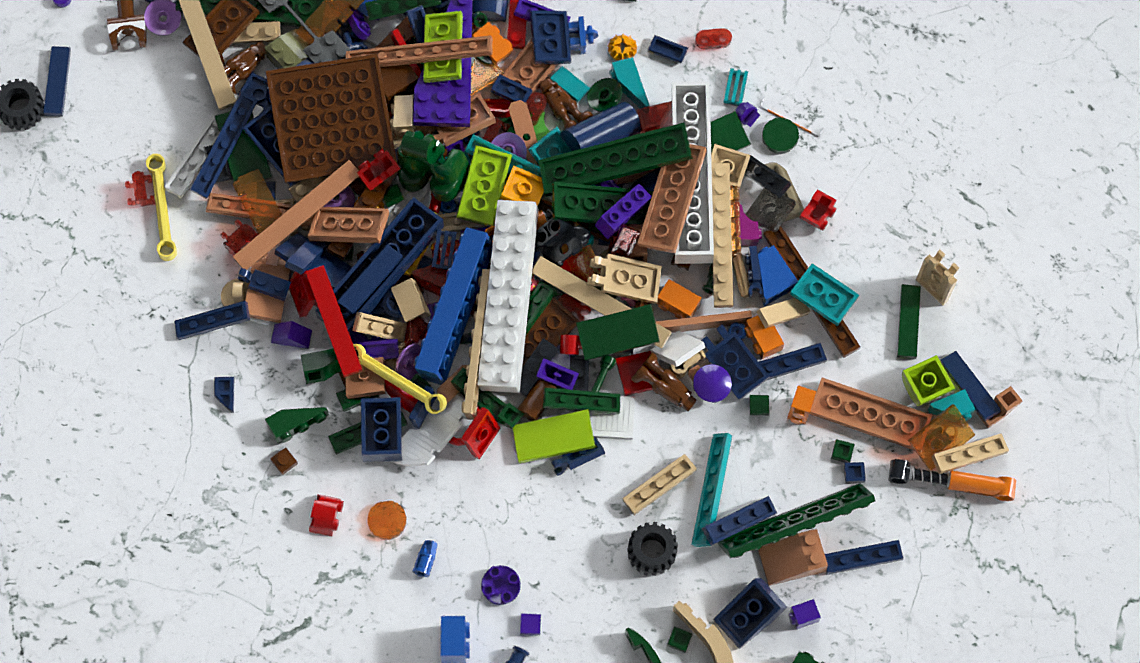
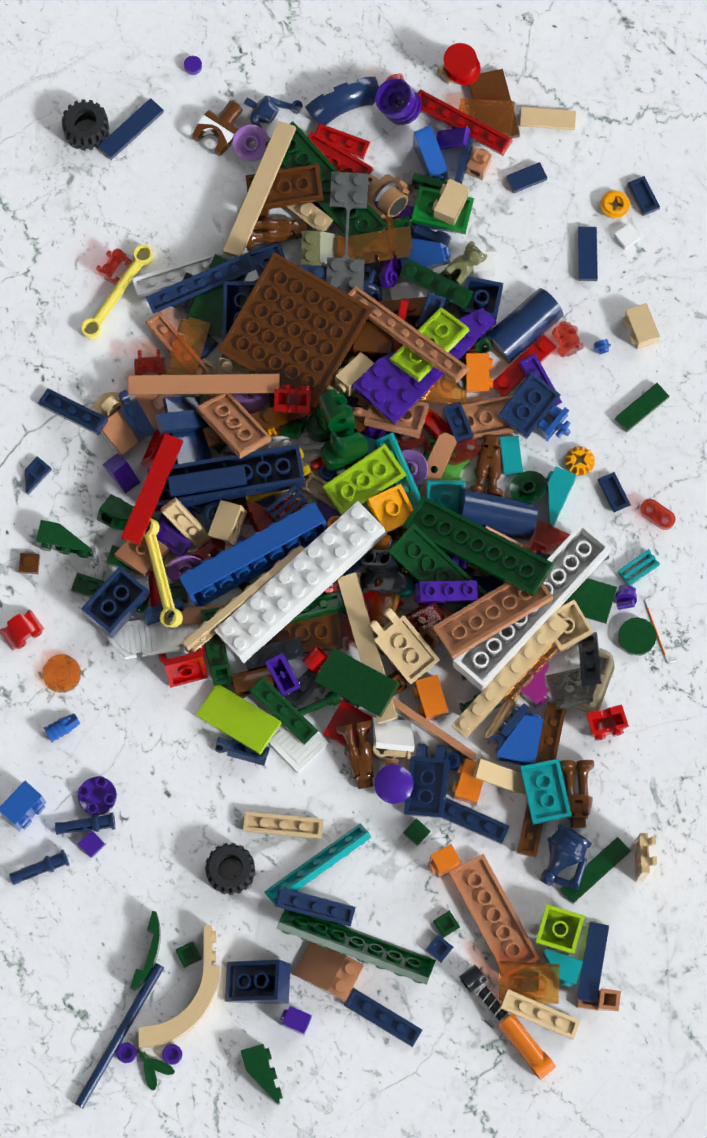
camera: 45 degrees right, 5 degrees up
none -> dark blue pin [55,812,116,835]
none -> dark blue piece [540,823,592,891]
none -> reddish brown piece [559,760,594,828]

